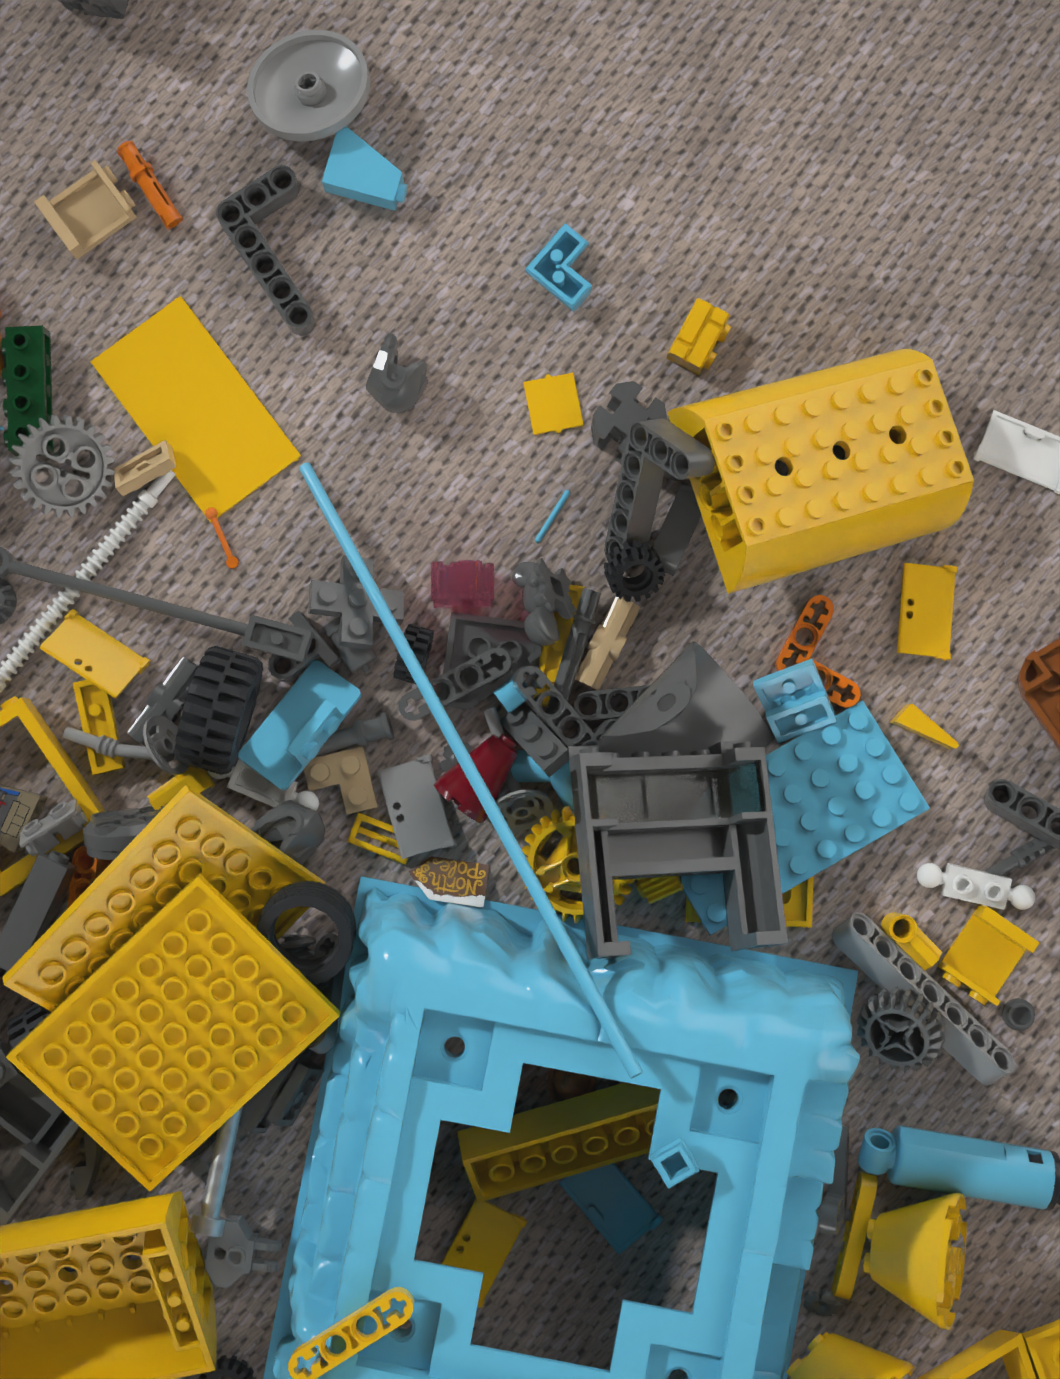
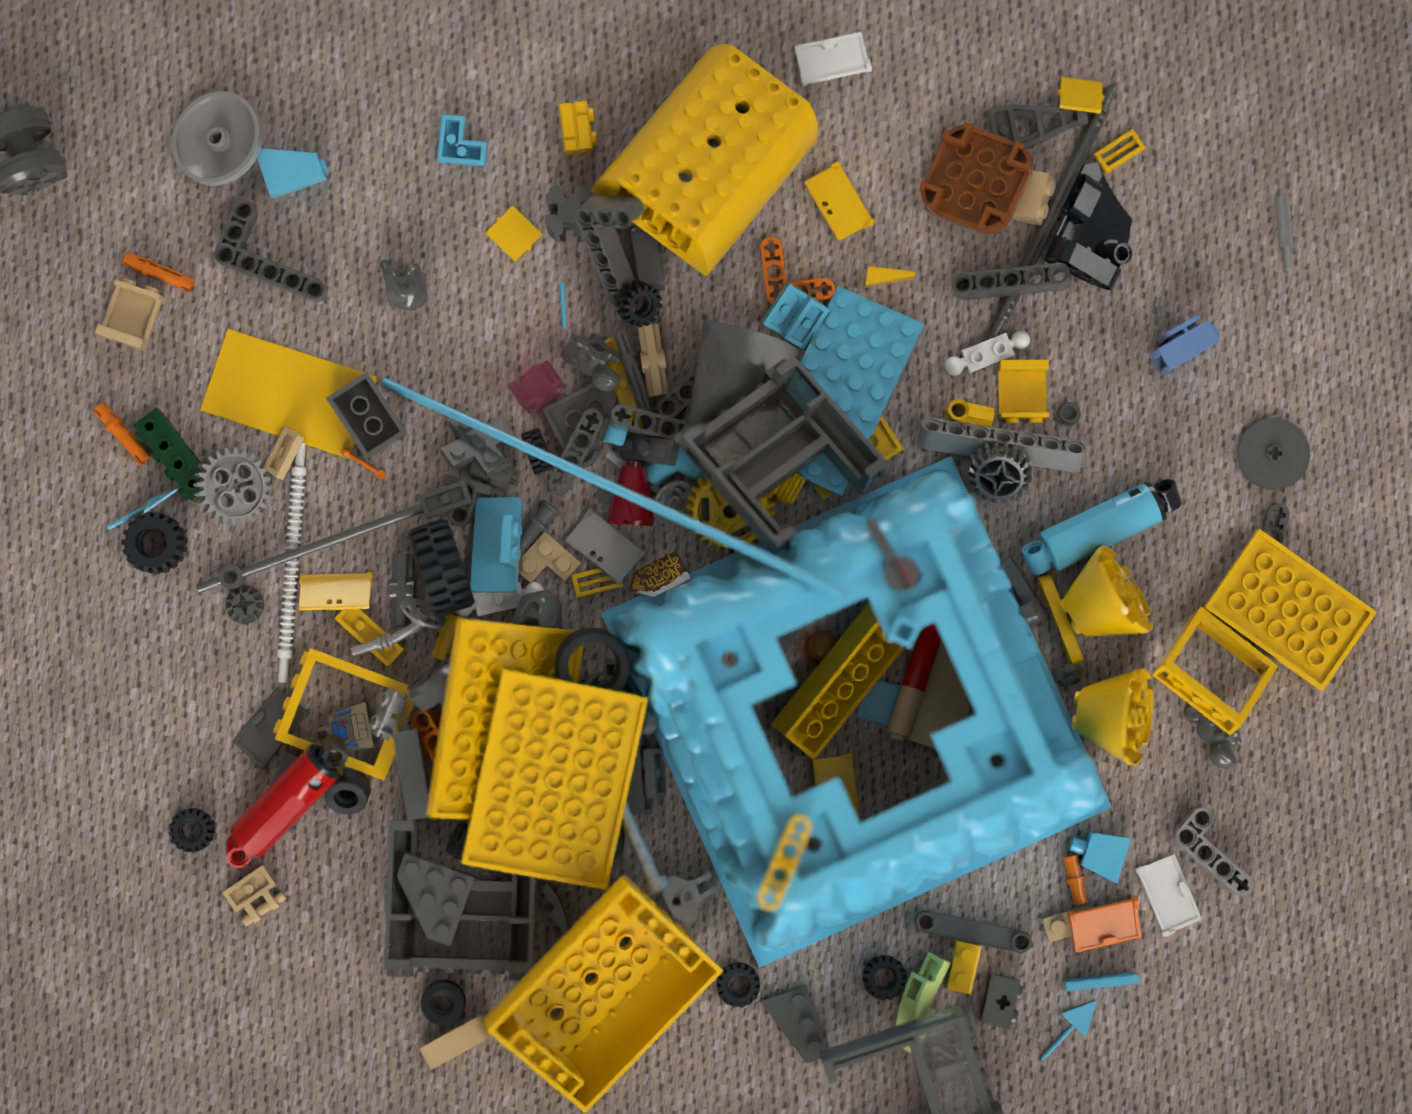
camera: 35 degrees left, 0 degrees up
none -> dark grey brick [326,372,407,461]
none -> dark grey piece [865,517,919,592]
none -> tan door [887,623,971,750]

